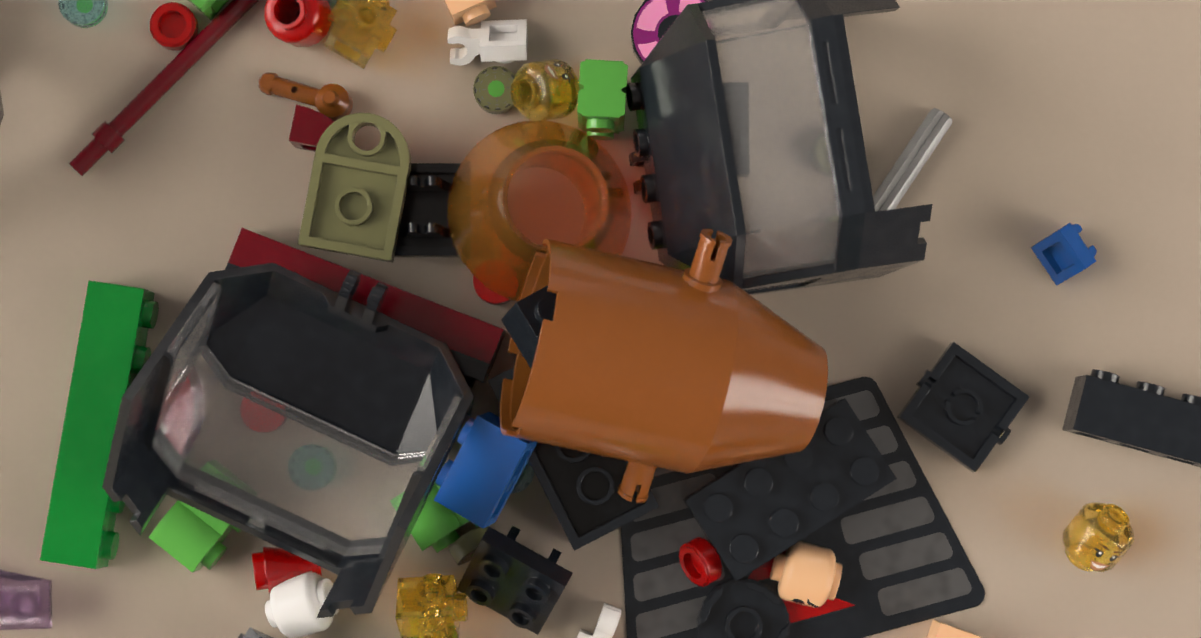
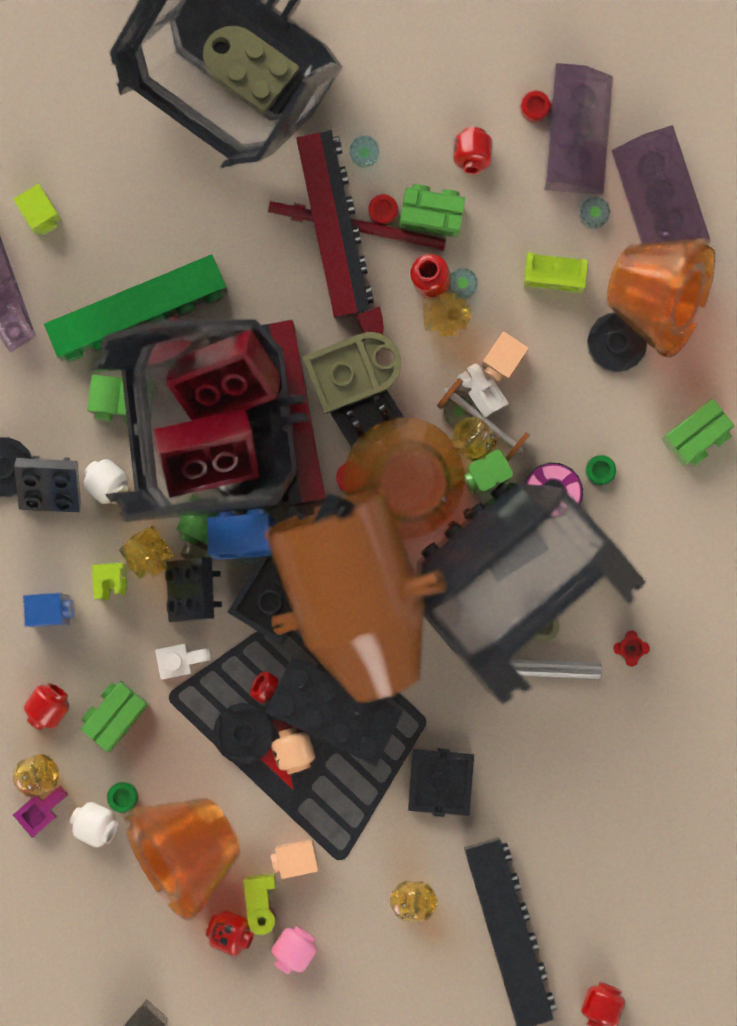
camera: 55 degrees right, 0 degrees up
red cone [251,547,322,593] -> none
dark orange piece [258,72,353,121] -> none
blue tile [1031,223,1097,286] -> none
none -> dark red brick [153,408,260,498]
none -> dark red brick [165,329,281,420]
none -> dark red brick [296,129,374,318]
none -> axle [437,378,530,462]
none -> red plate [613,630,650,667]

